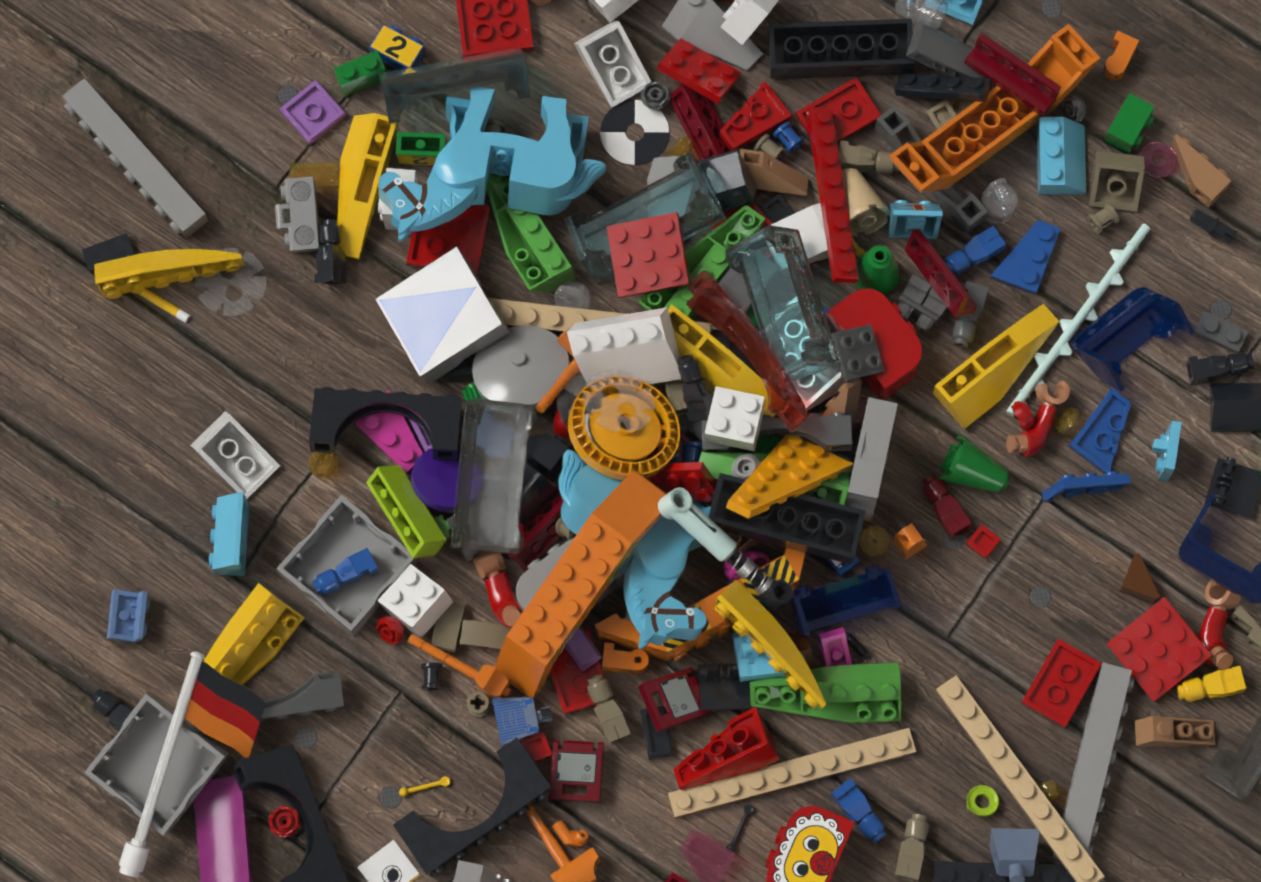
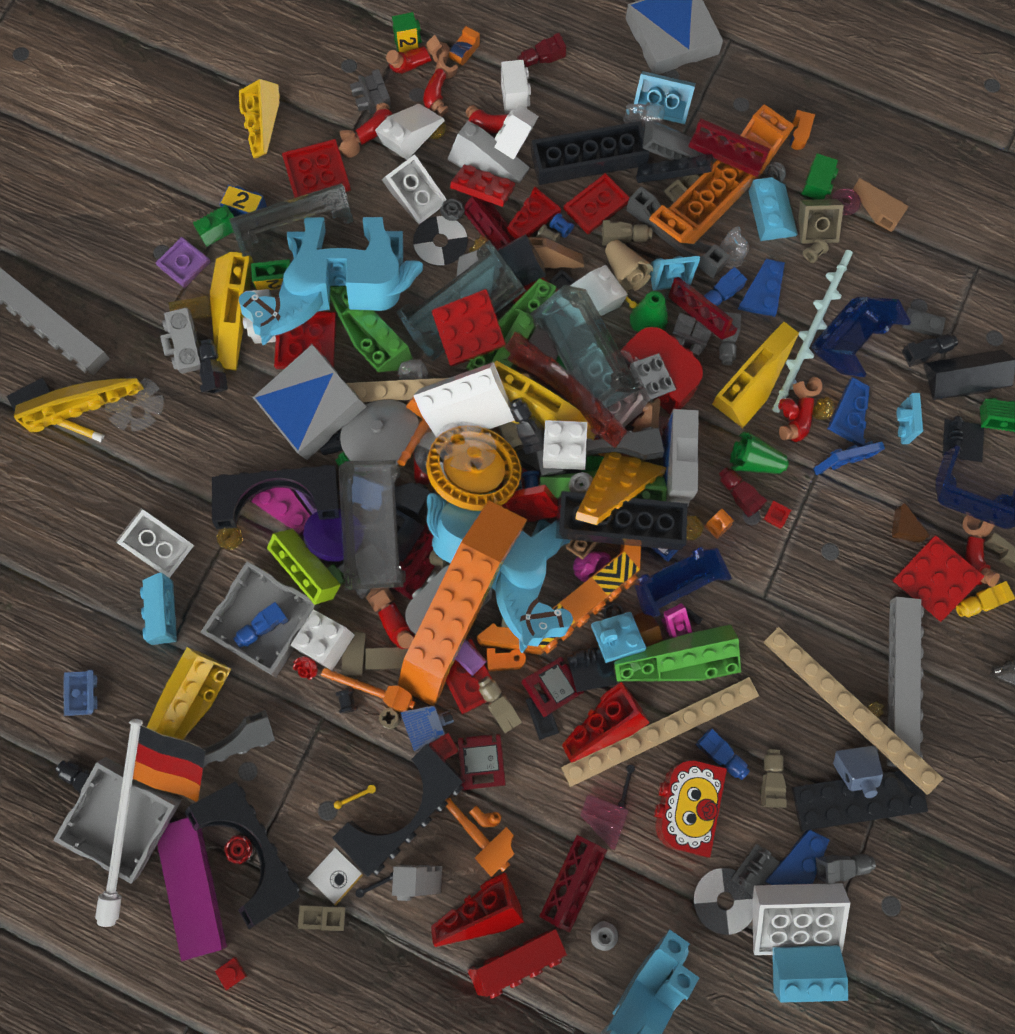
camera: 15 degrees left, 0 degrees up
piece [658,487,793,611] -> none
yellow wedge [713,580,826,710] -> none
red plate [806,107,859,283] -> none
lime piece [966,785,999,817] -> none
red plate [1021,639,1102,729] -> none
medium nougat slope [1135,716,1216,747] -> none
black axle [1190,209,1238,245] -> none

